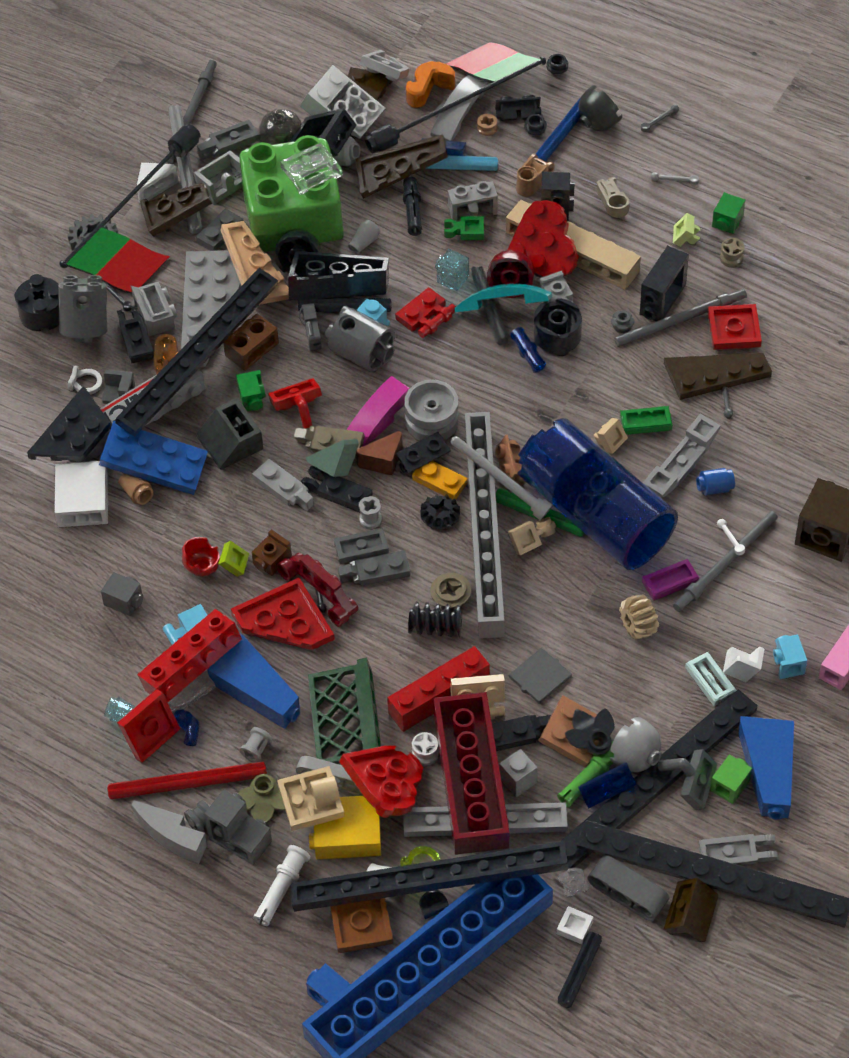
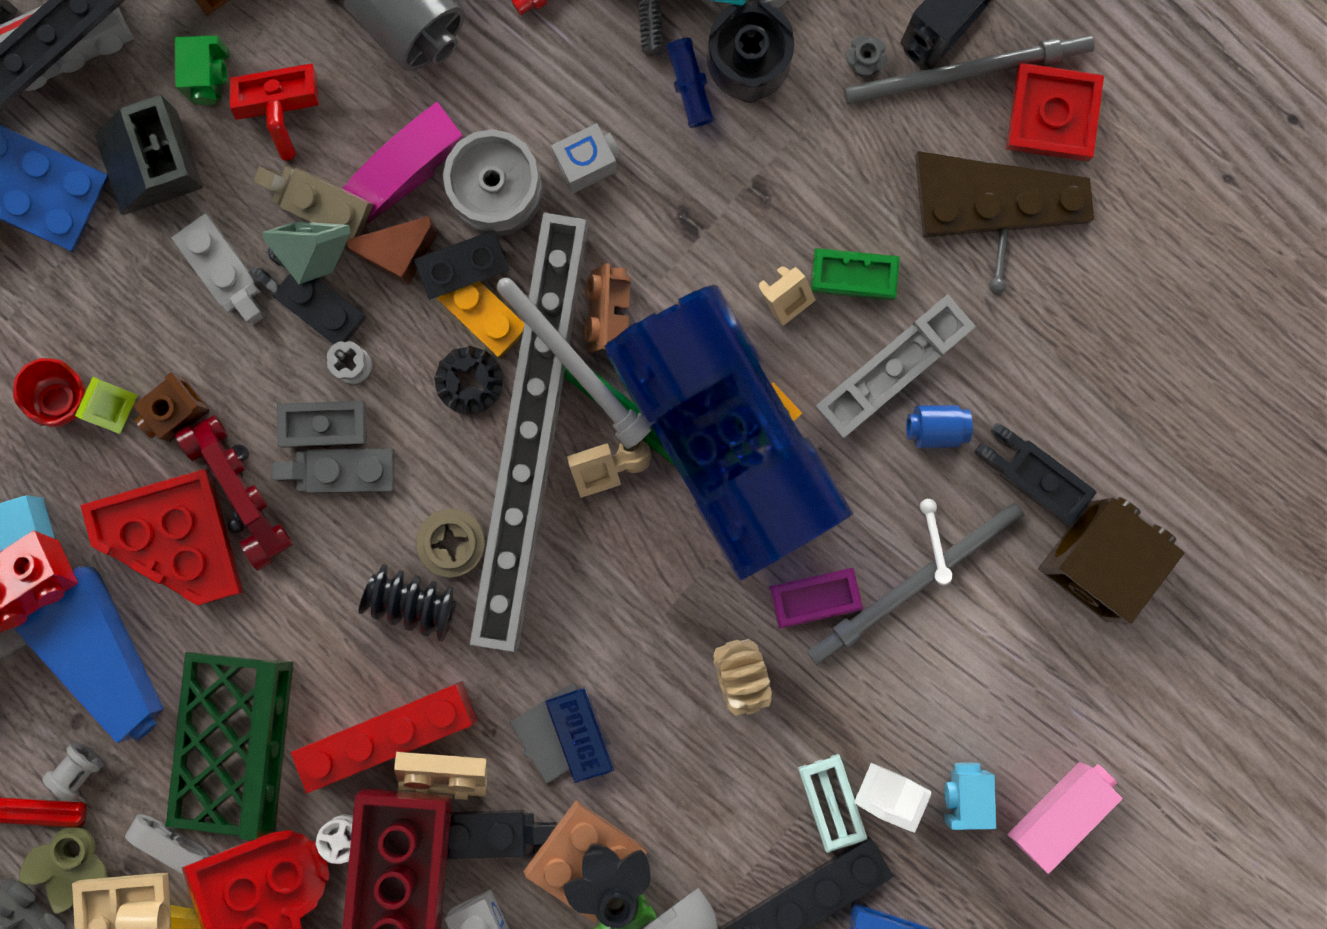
camera: 10 degrees right, 30 degrees up
none -> slope [545,686,616,783]
none -> light grey brick [551,123,621,194]
none -> black hinge [974,423,1097,527]

